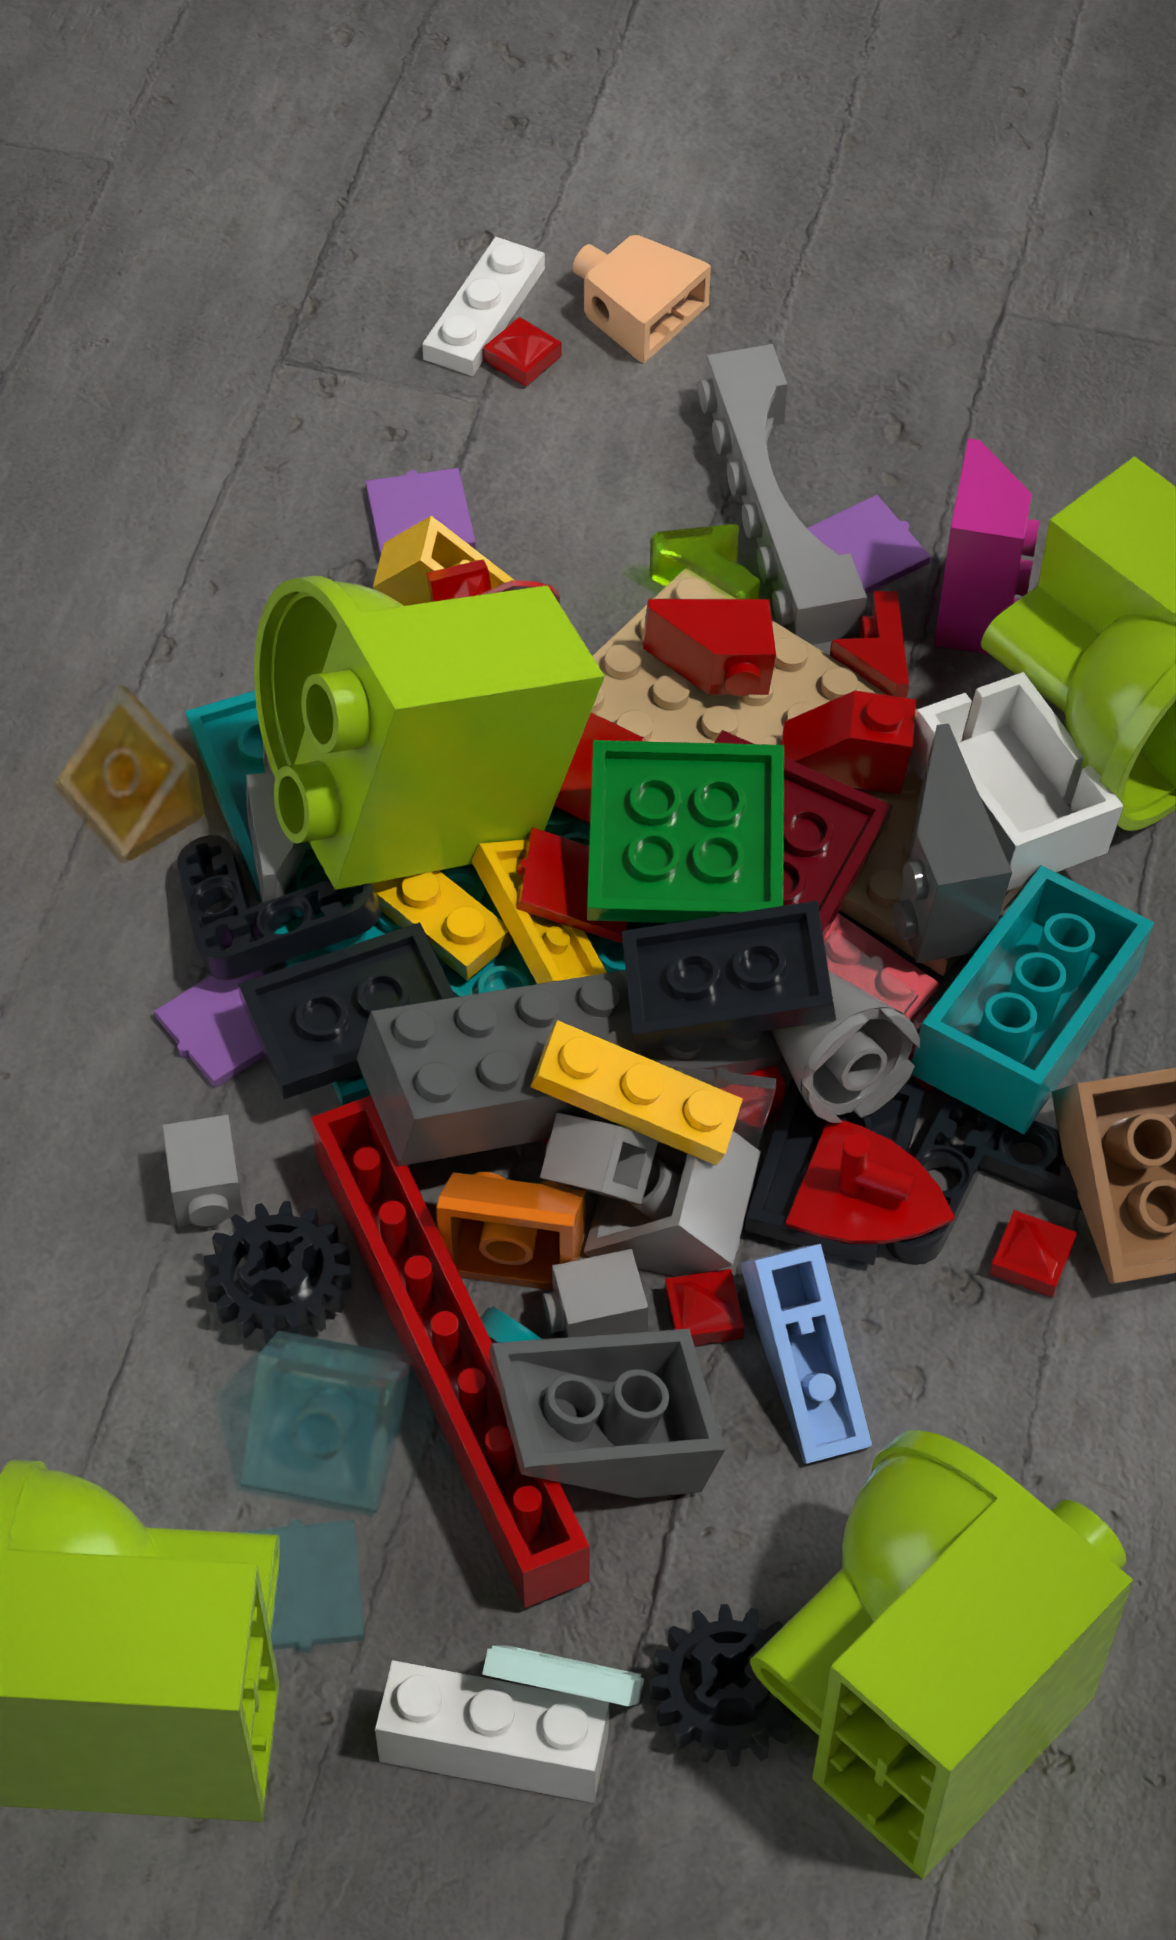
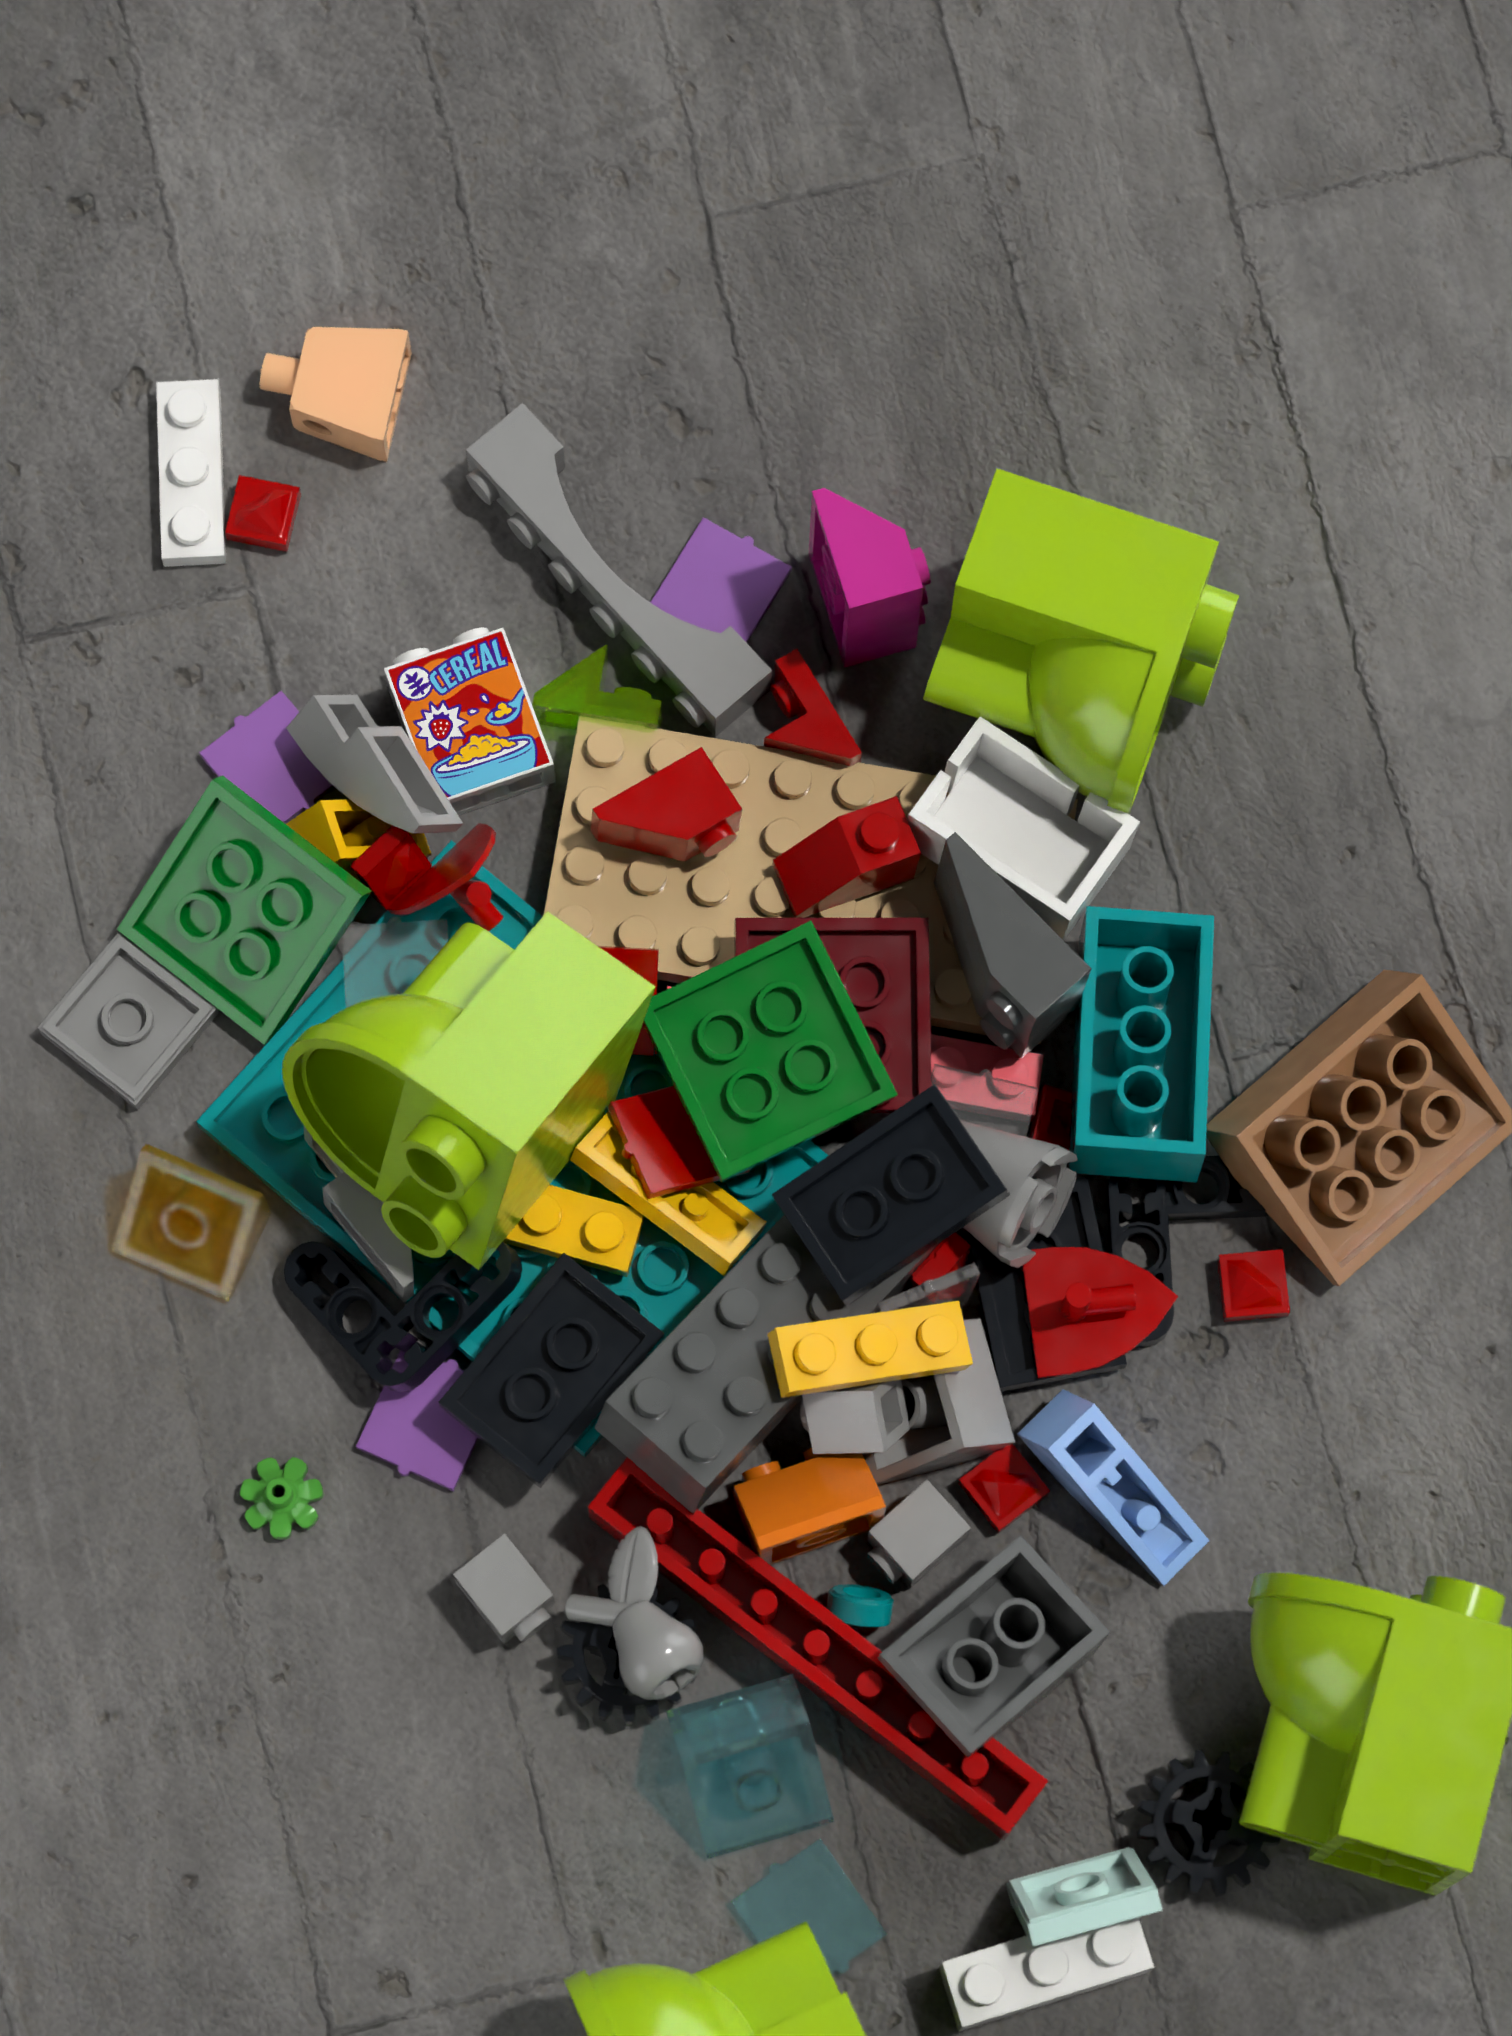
camera: 30 degrees left, 20 degrees up
none -> light grey tile [37,932,219,1110]
none -> green plate [117,775,372,1045]
none -> bright green plant [240,1457,324,1540]
none -> light grey slope [286,695,463,834]
none -> brick [384,627,556,816]
none -> light grey piece [565,1526,703,1700]

